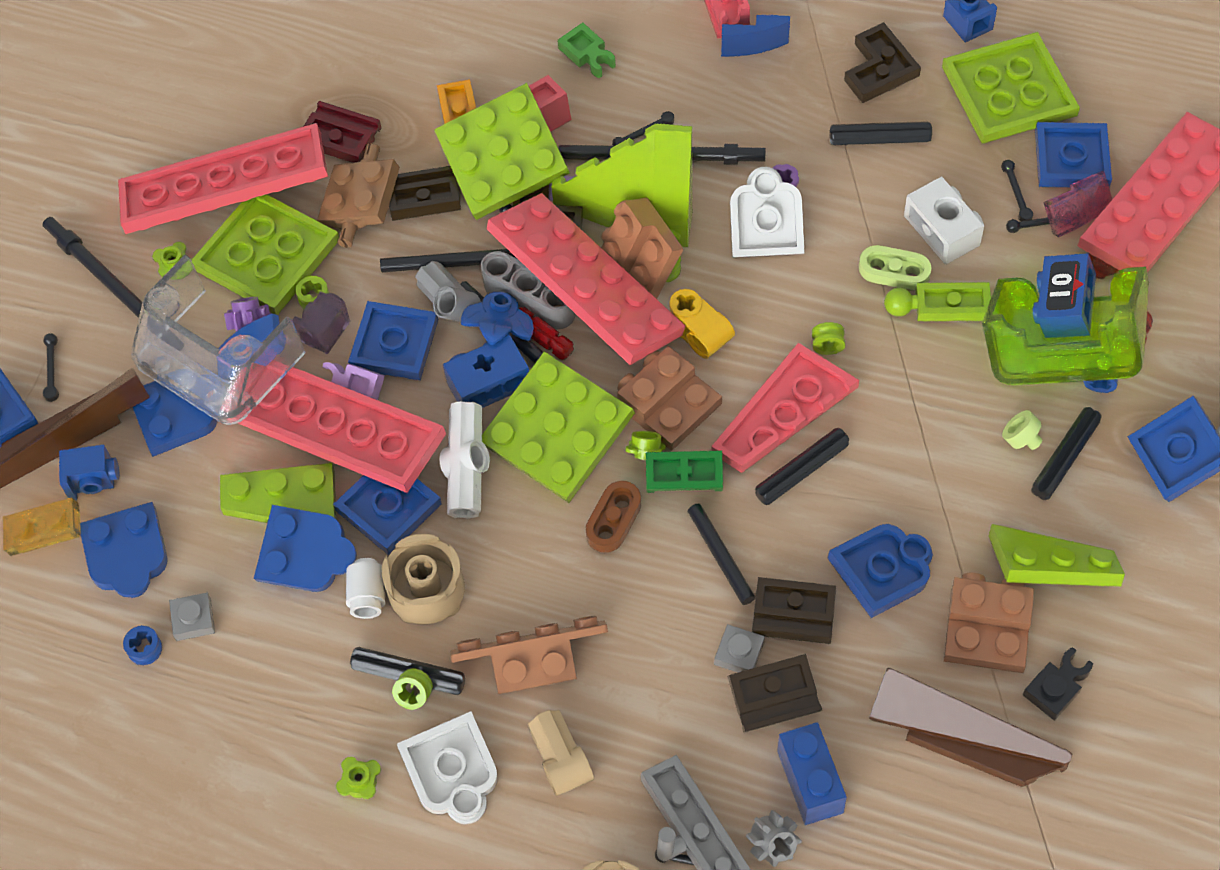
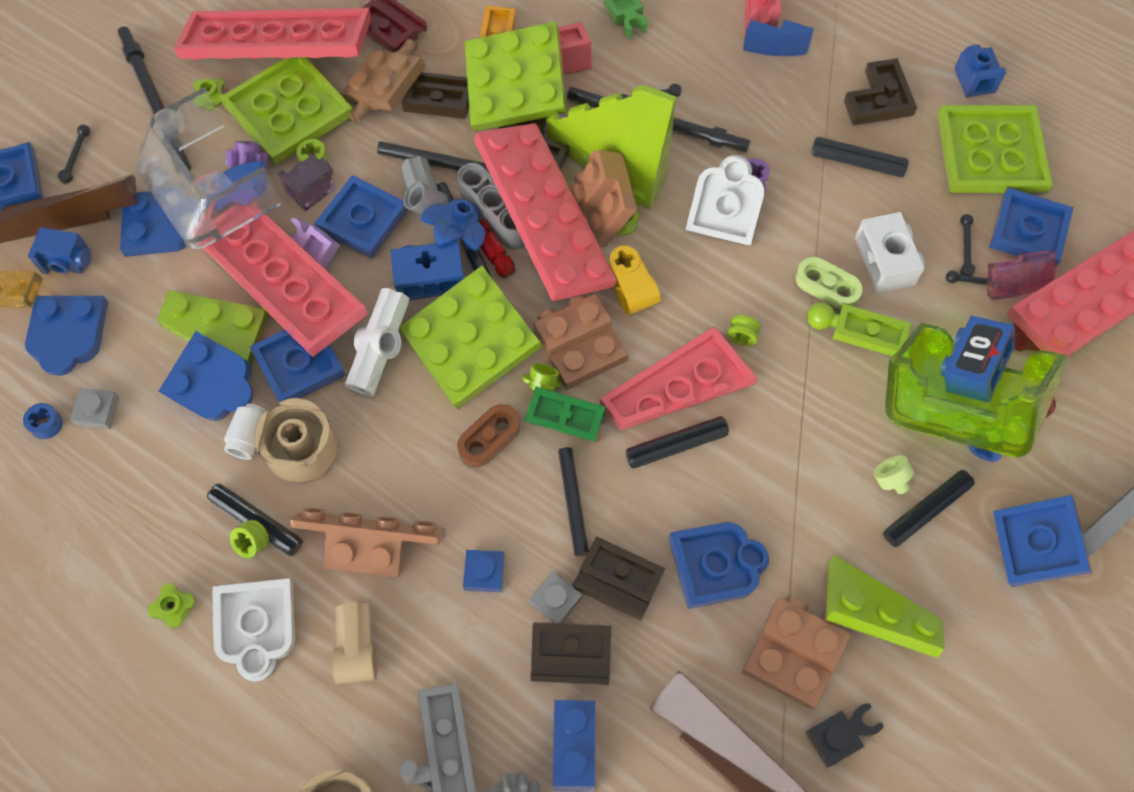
camera: 15 degrees right, 5 degrees up
none -> blue plate [463,550,505,592]

